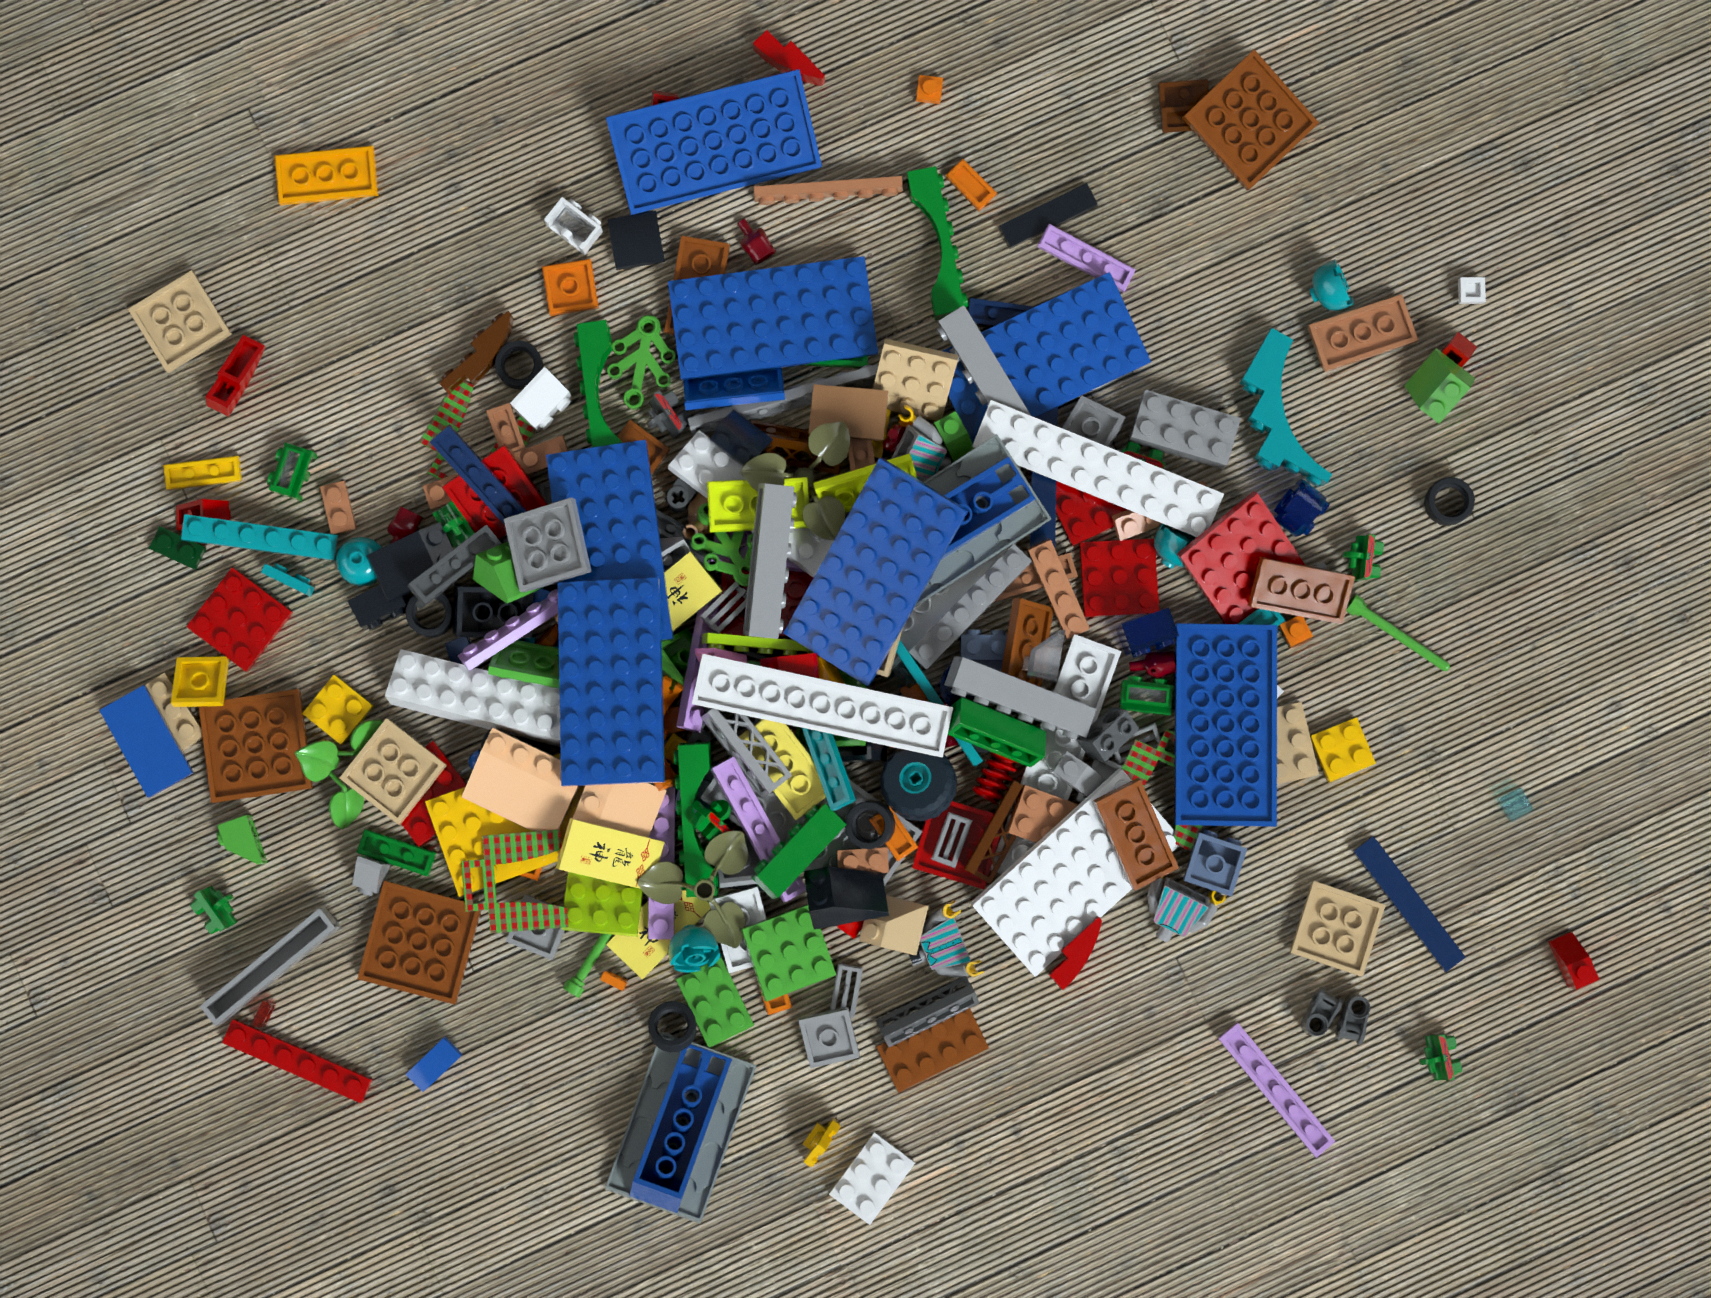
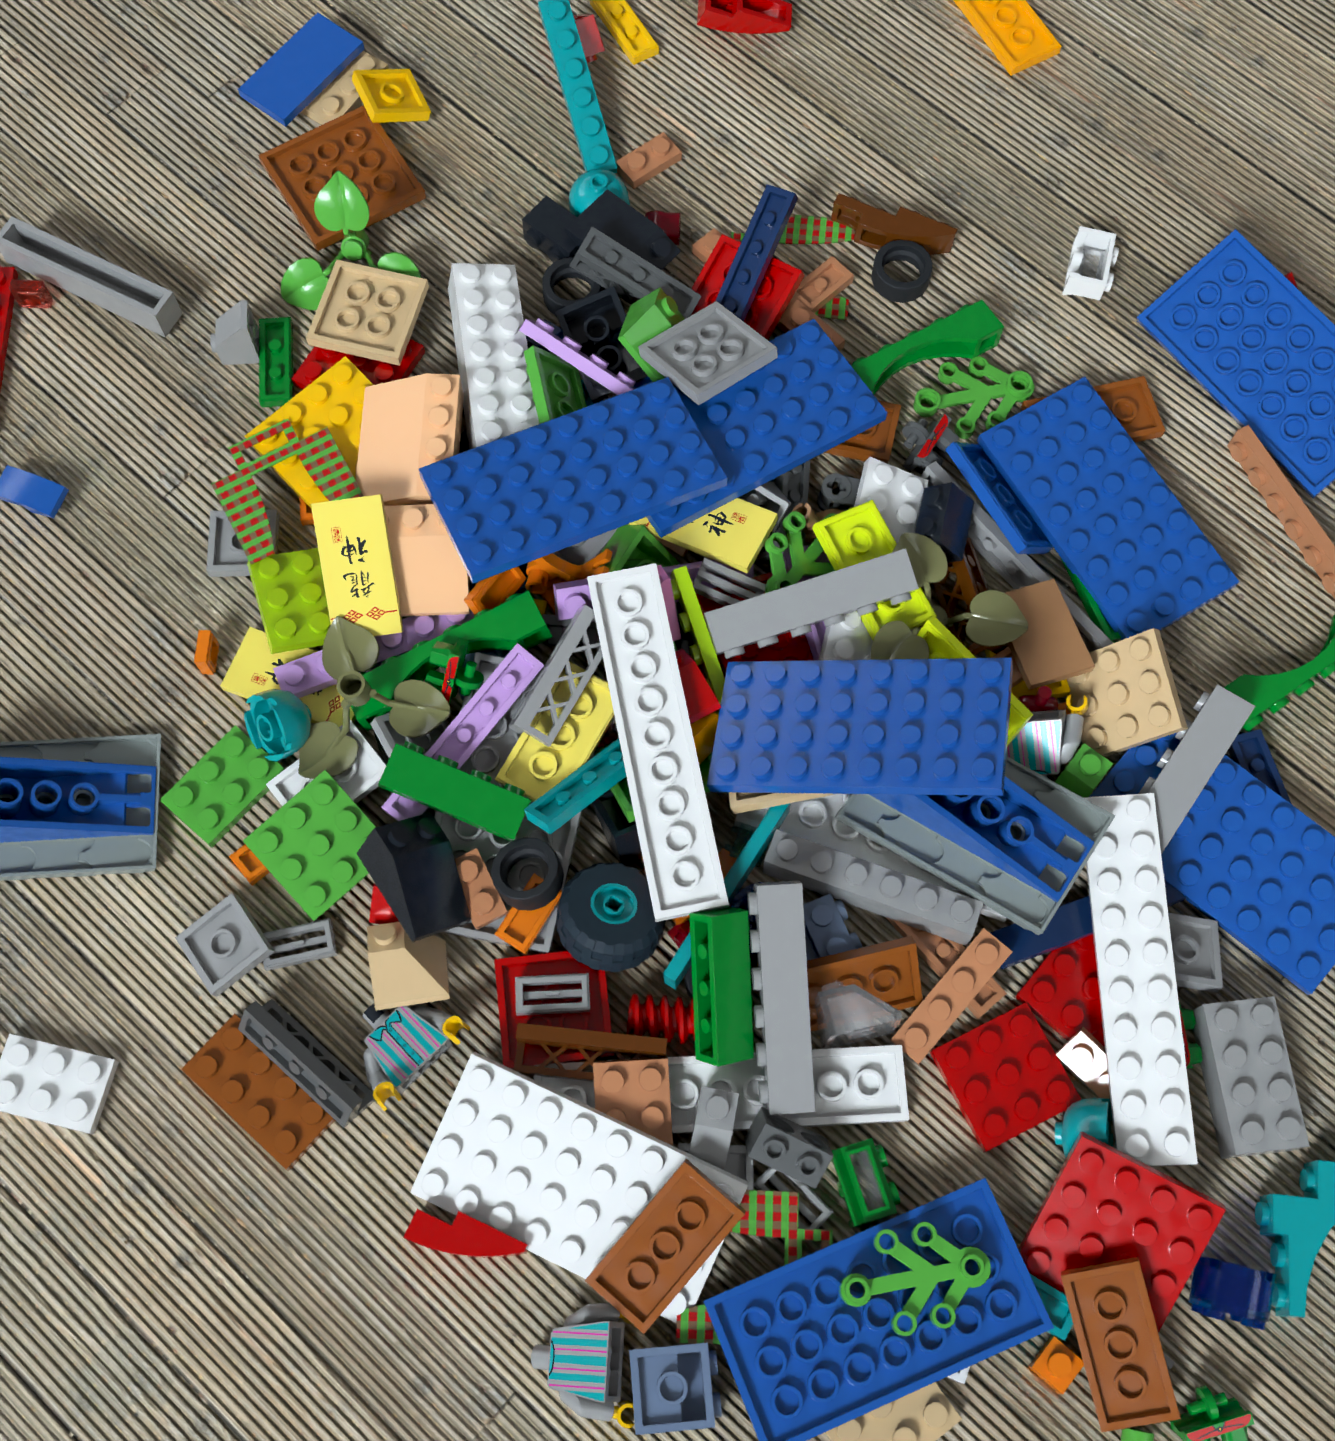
camera: 70 degrees right, 15 degrees down
dark green plate [149,526,207,570] -> none
red plate [186,567,293,672] -> none
green hips [190,885,237,934] -> none
bright green slope [217,815,268,864] -> none
teal plate [261,563,315,597] -> none
green window [267,443,318,502] -> none
yellow plate [302,675,374,745] -> none
dark orange plate [357,881,481,1005] -> none
green hips [432,501,475,548] -> none
white slope [510,367,571,432] -> none
orange tile [542,259,599,316] -> none
bright green piece [562,934,612,998] -> none
black slope [607,211,665,271] -> none
black tyre [648,1001,697,1052] -> none
dark red piece [737,219,776,265] -> none
yellow plate [803,1118,841,1167] -> none
clear blue brick [1116,607,1179,659] -> none
dark red piece [1129,651,1176,678] -> none
none -> bright green plant [839,1222,991,1336]

